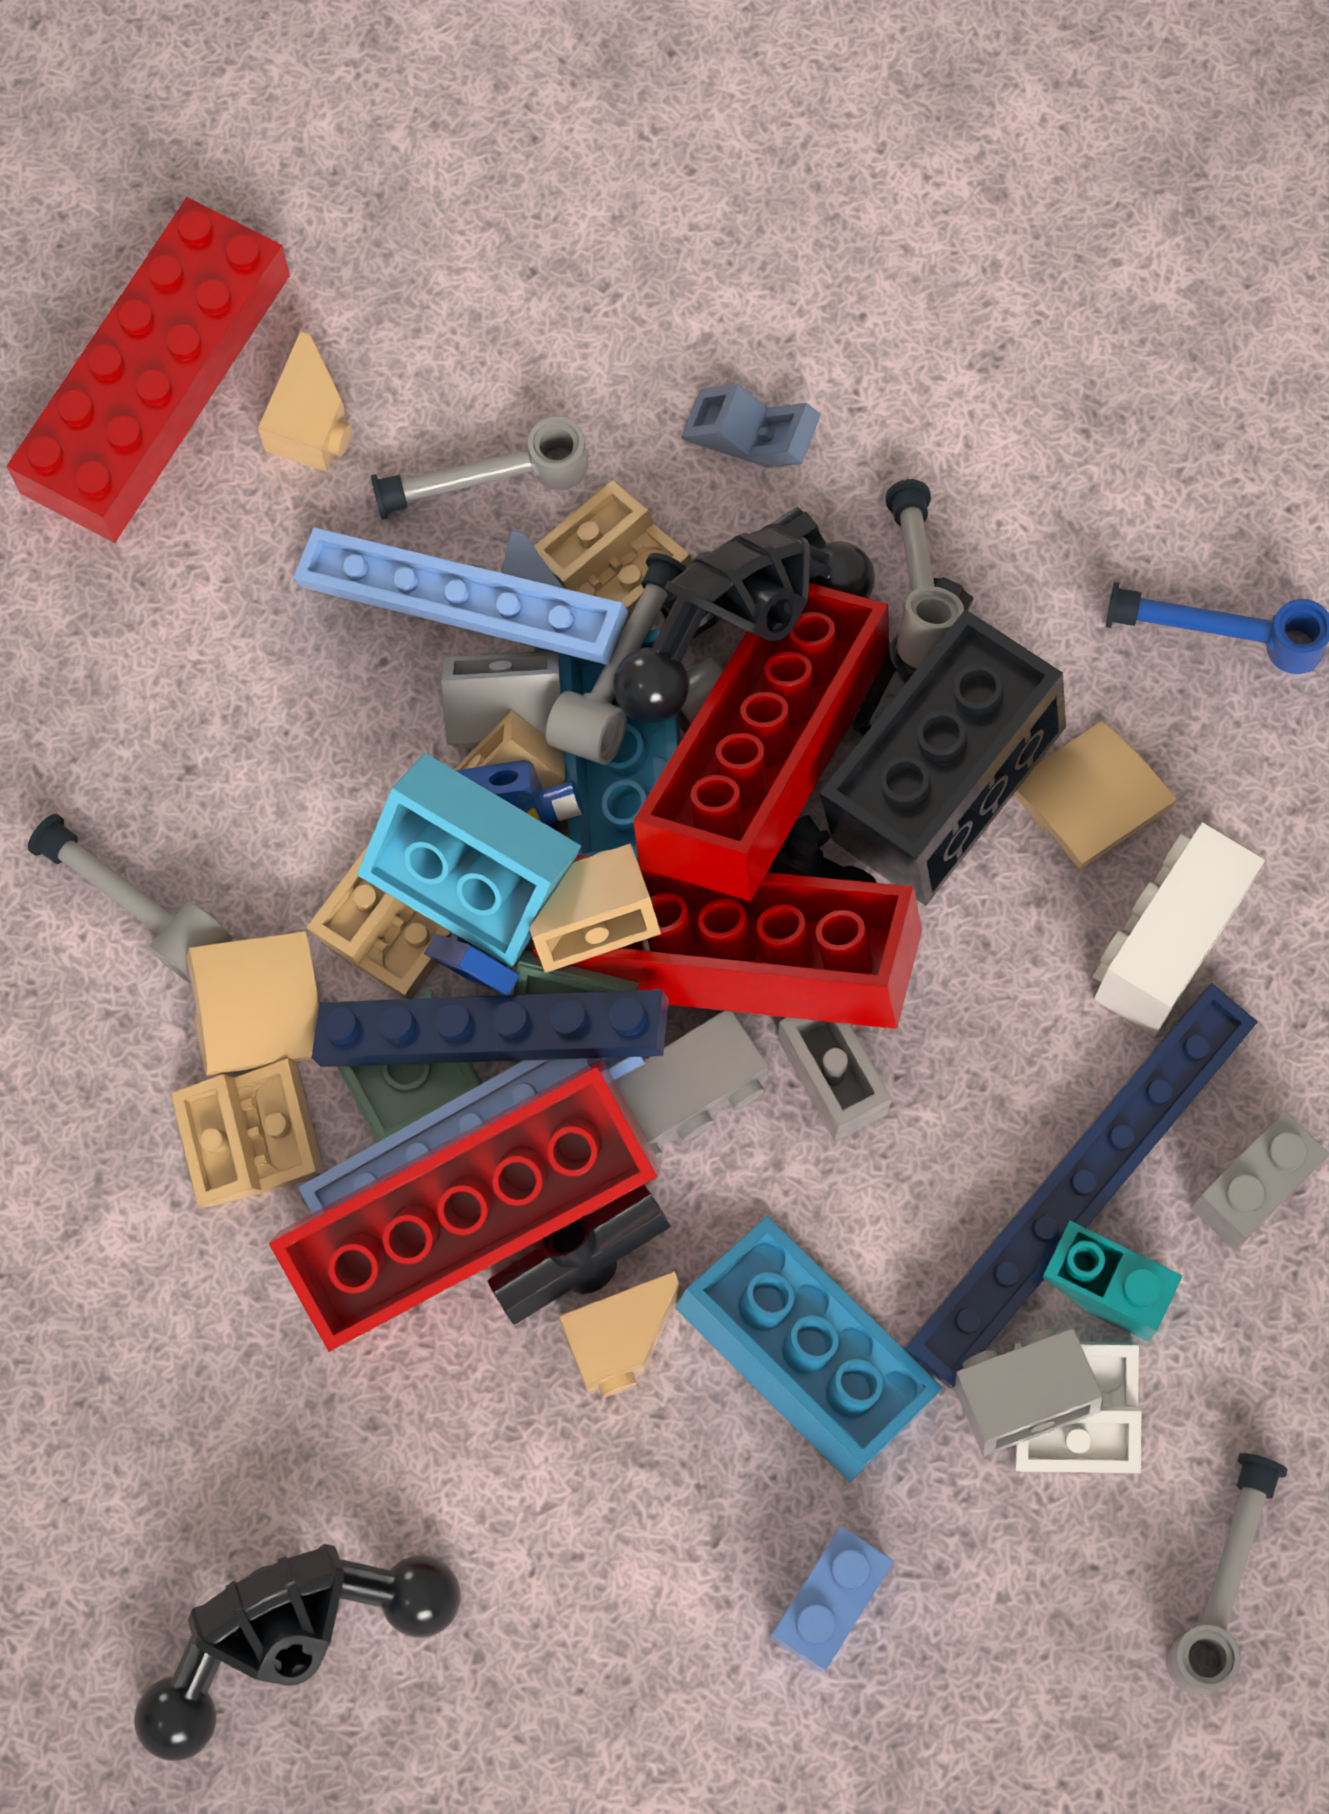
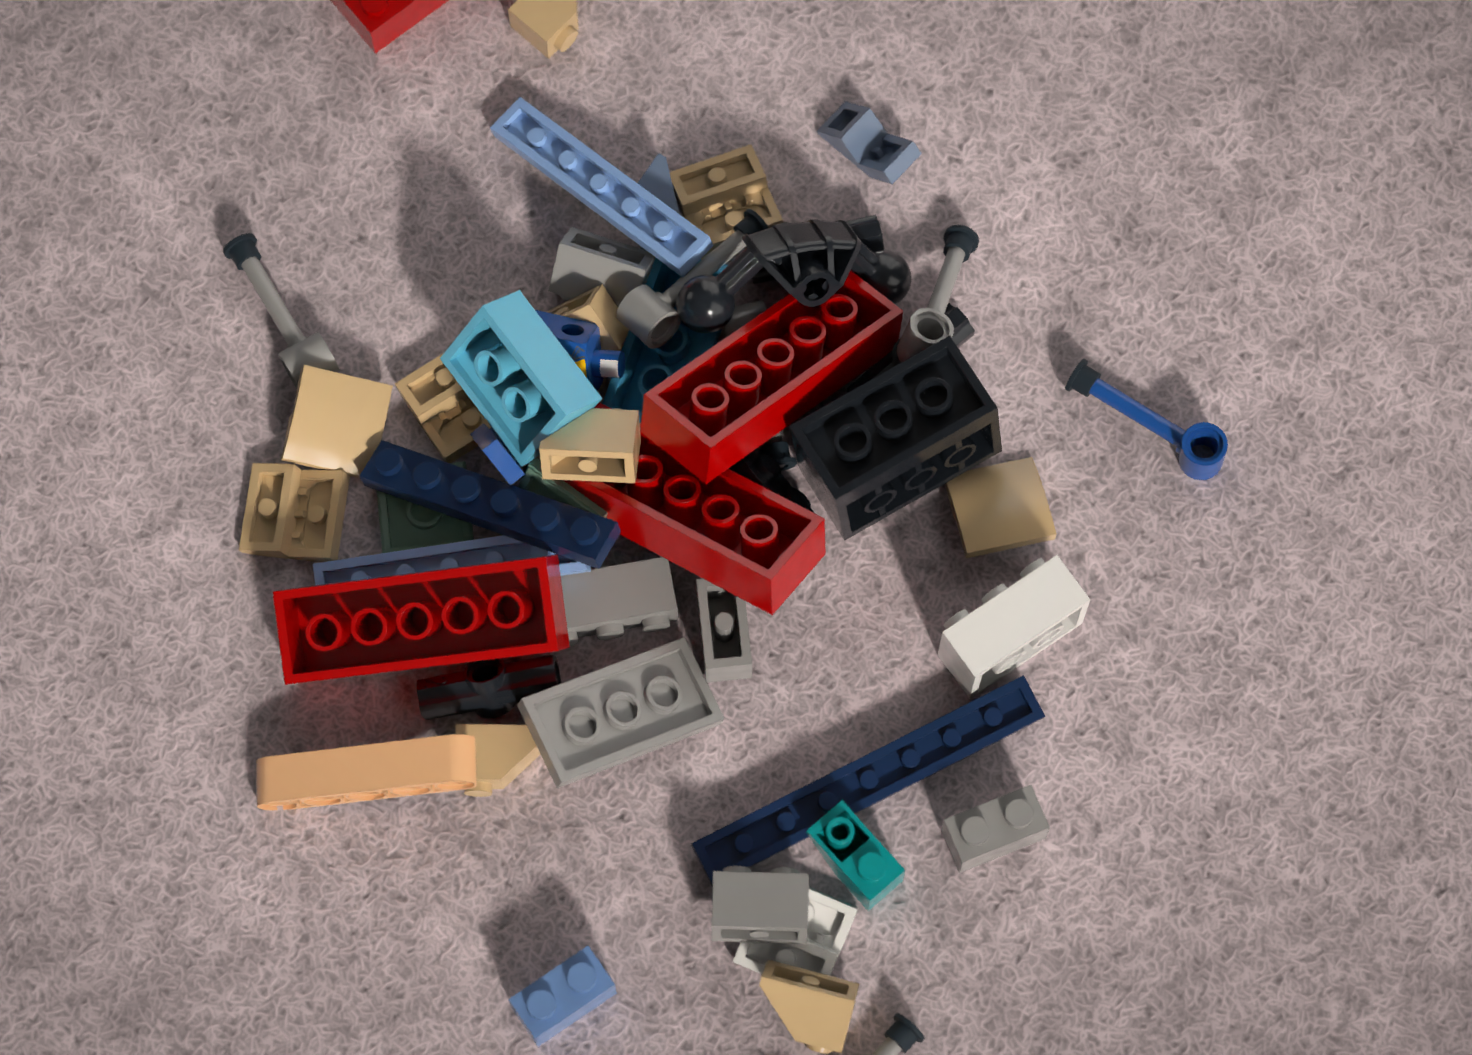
camera: 20 degrees right, 0 degrees up
black piece [134,1544,461,1761] -> none
light grey piece [371,416,588,520] -> none
dark azure slope [675,1216,943,1483] -> none
none -> light nougat beam [256,734,477,811]
none -> light grey plate [517,637,725,789]
none -> tan slope [759,959,860,1053]

